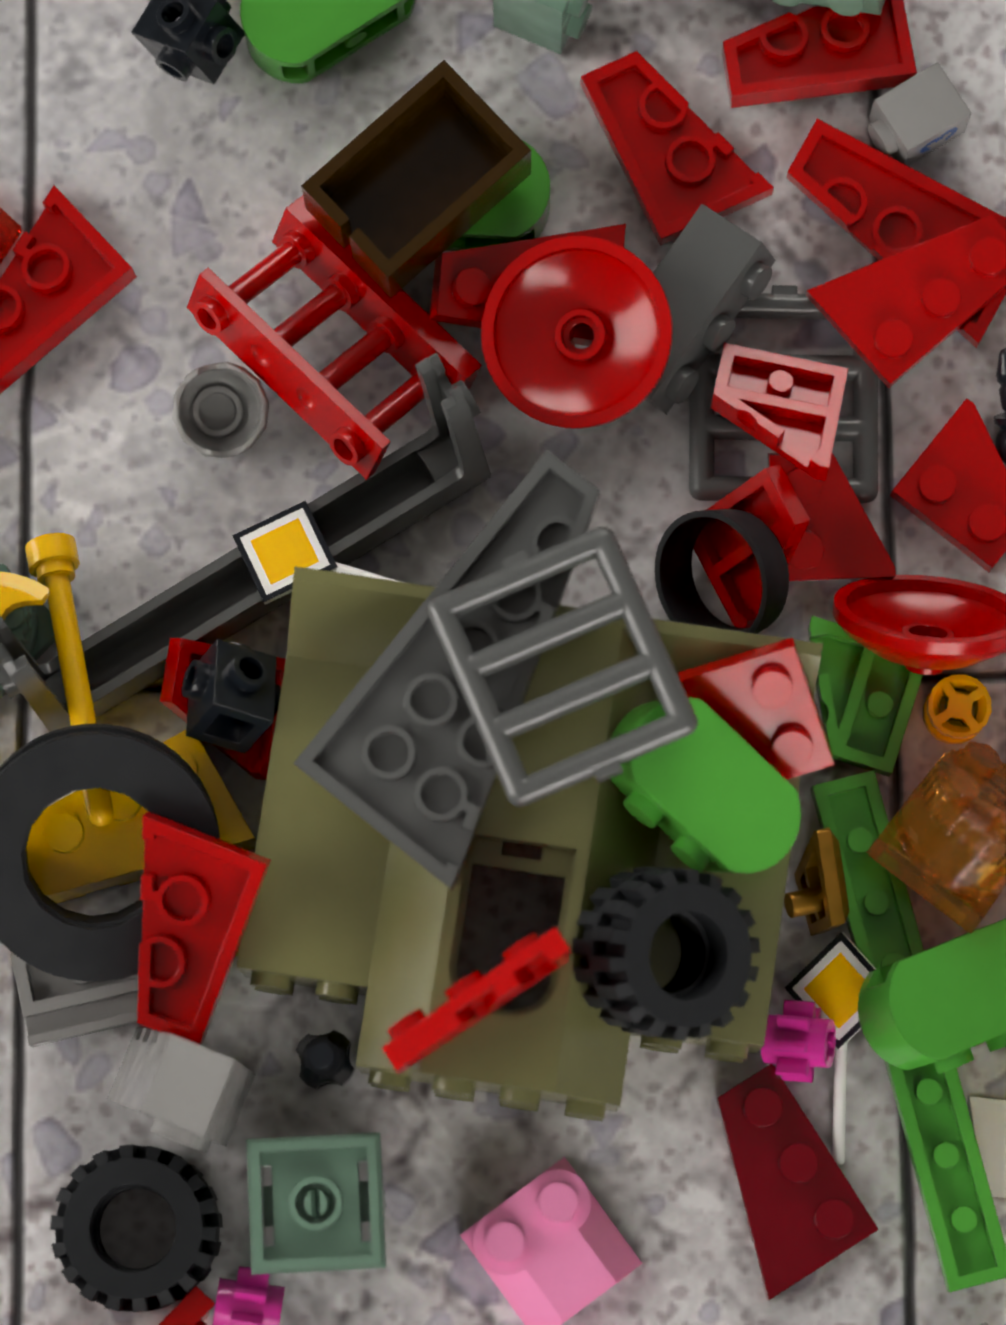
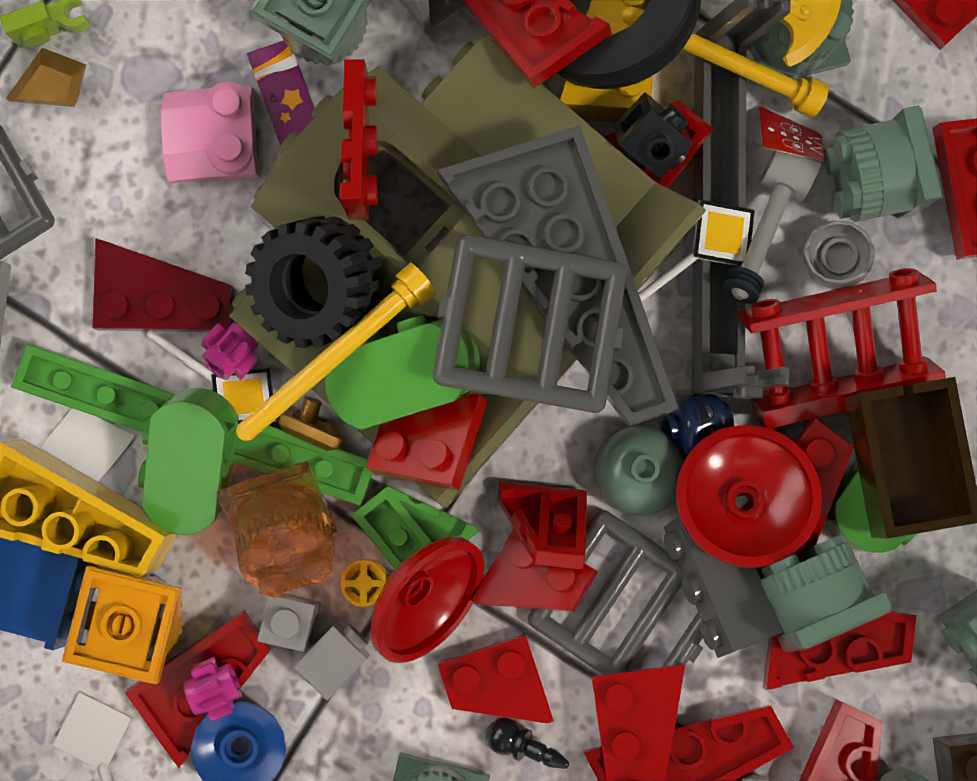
camera: 120 degrees right, 5 degrees up
black piece [295,1030,355,1090] -> none
black tyre [654,509,789,634] -> none
wing [710,342,849,482] -> none
none -> yellow piece [236,263,437,441]
none -> magenta sticker [247,40,314,146]
none -> sand green cylinder [594,425,685,516]
none -> dark blue head [661,393,734,456]
none -> light grey piece [722,150,822,304]
none -> red sticker [759,106,825,161]
none -> sand green piece [760,535,893,652]
none -> sand green piece [824,105,943,222]

